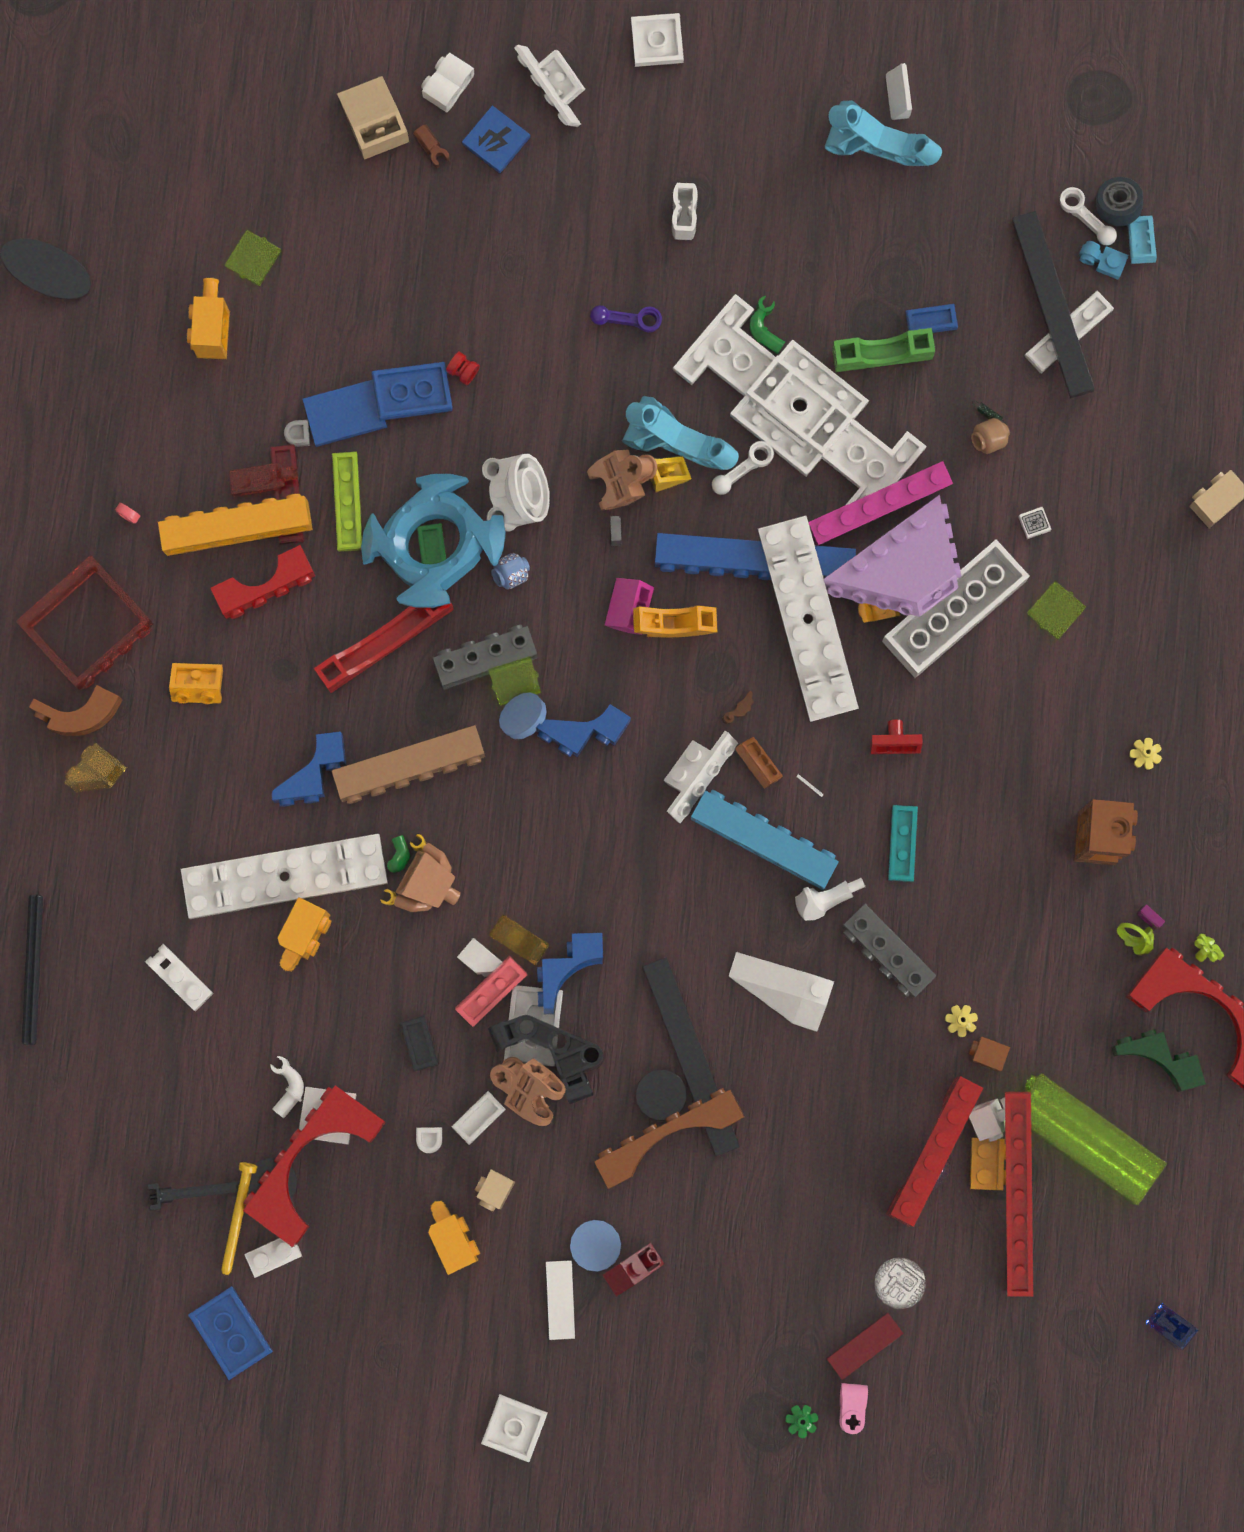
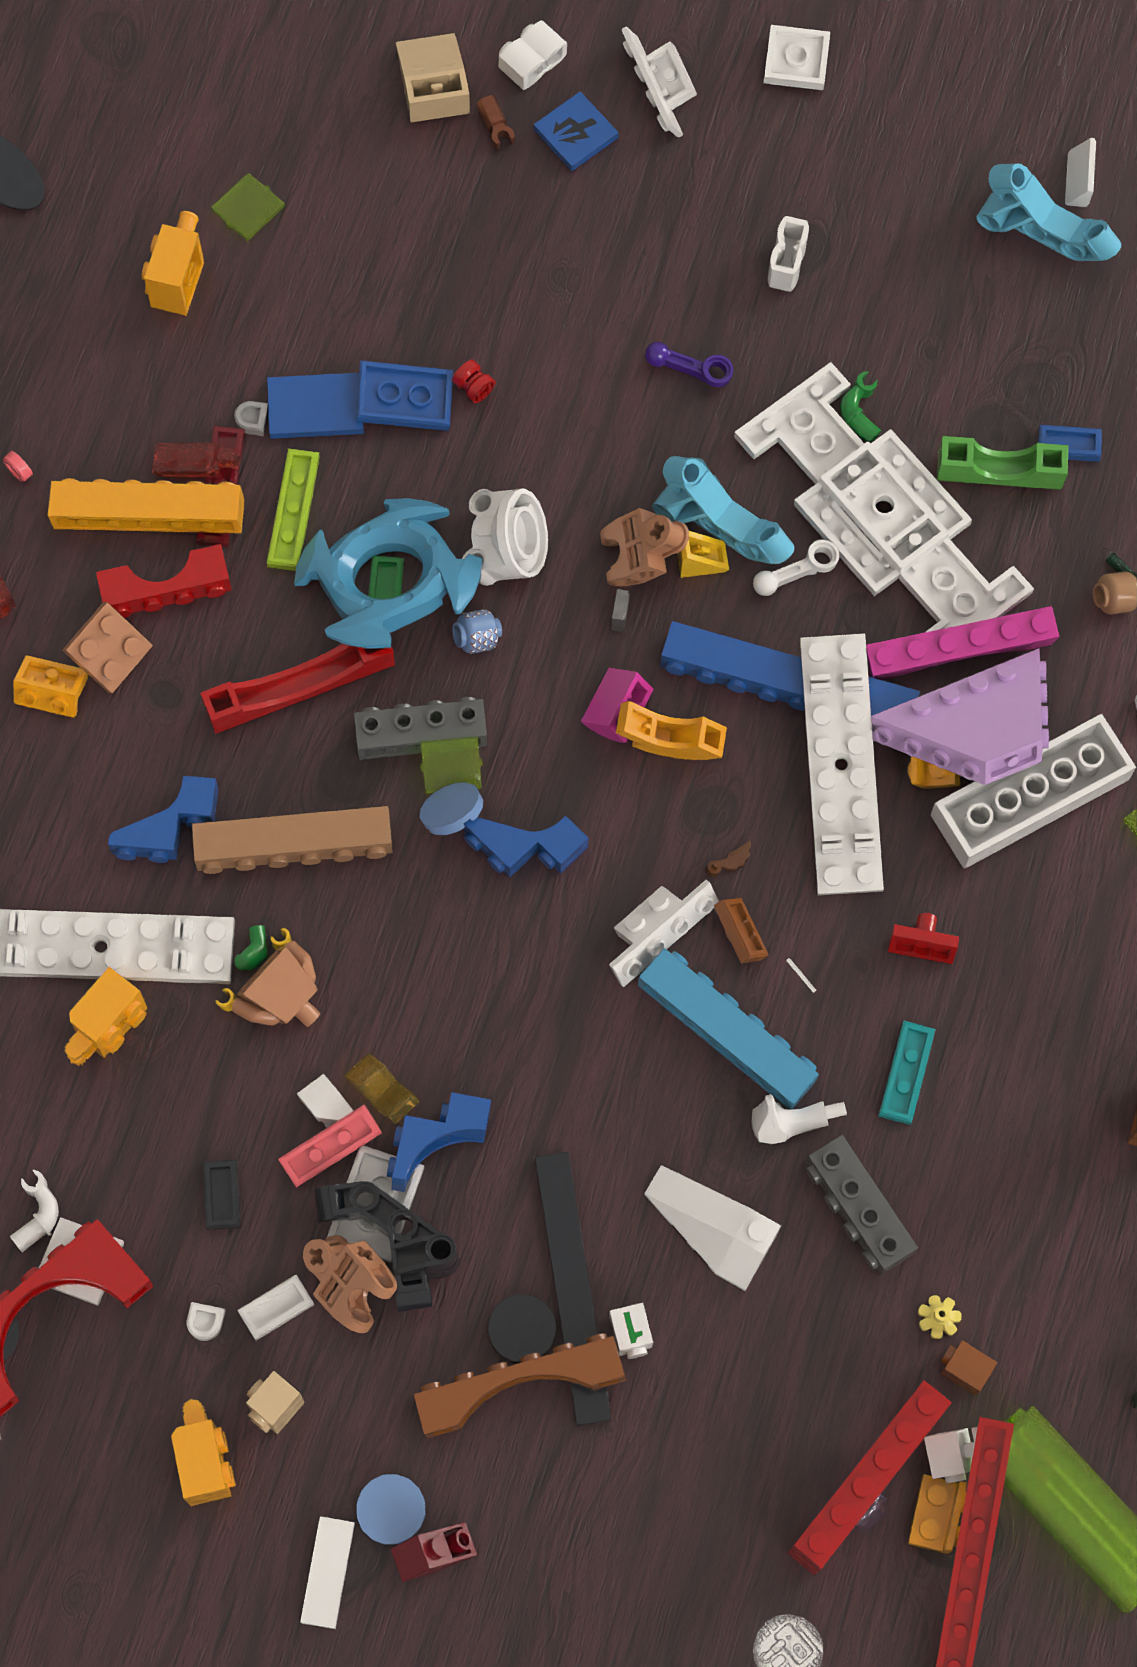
camera: 10 degrees right, 10 degrees down
none -> nougat plate [62,602,153,693]
none -> white brick [609,1303,653,1359]

